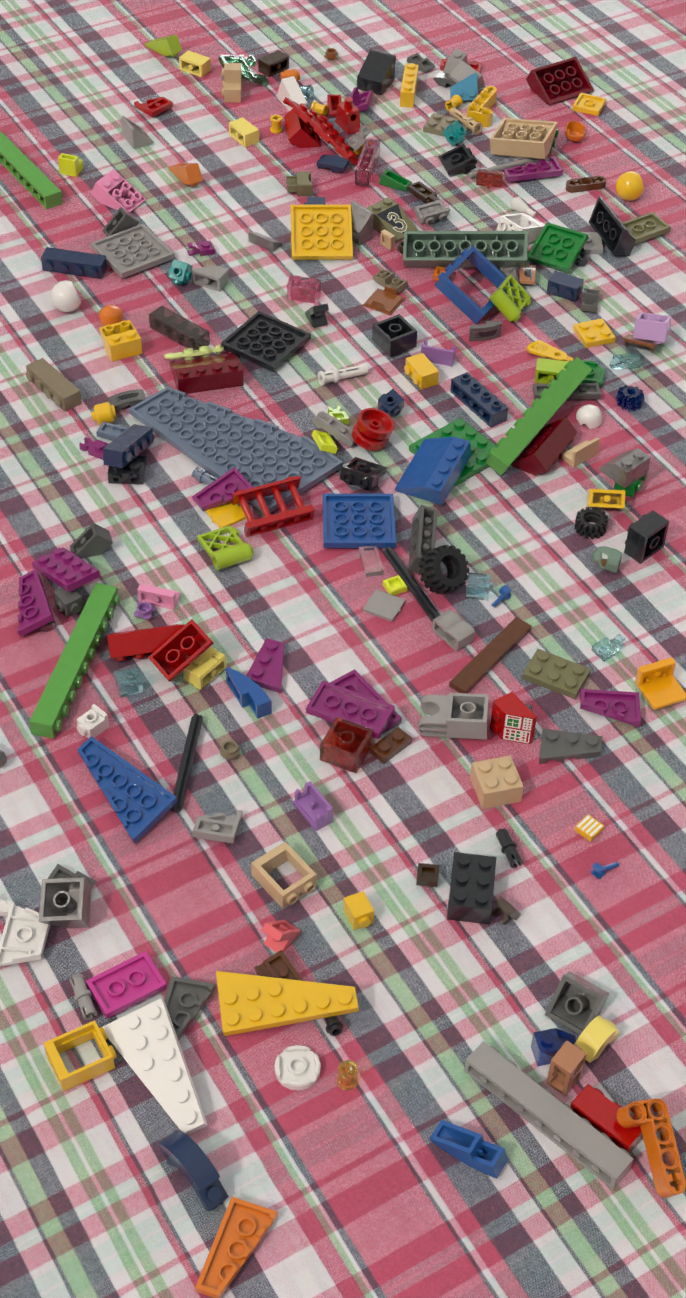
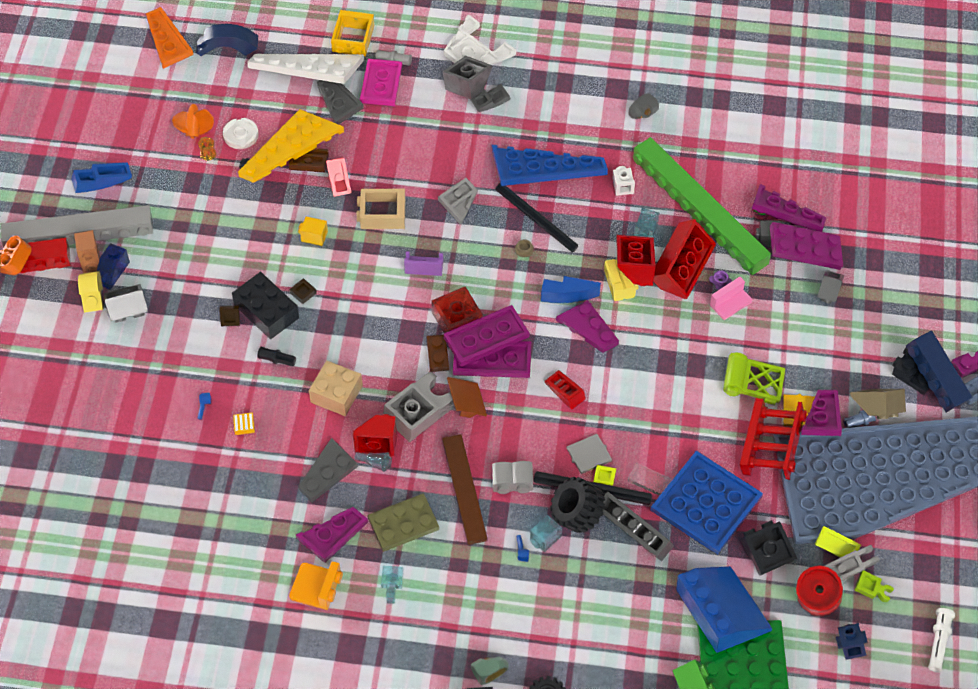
camera: 130 degrees right, 10 degrees up
none -> orange piece [172,104,214,139]
none -> dark orange piece [447,377,487,418]
none -> red slope [544,370,586,409]
none -> dark tan slope [850,388,906,419]

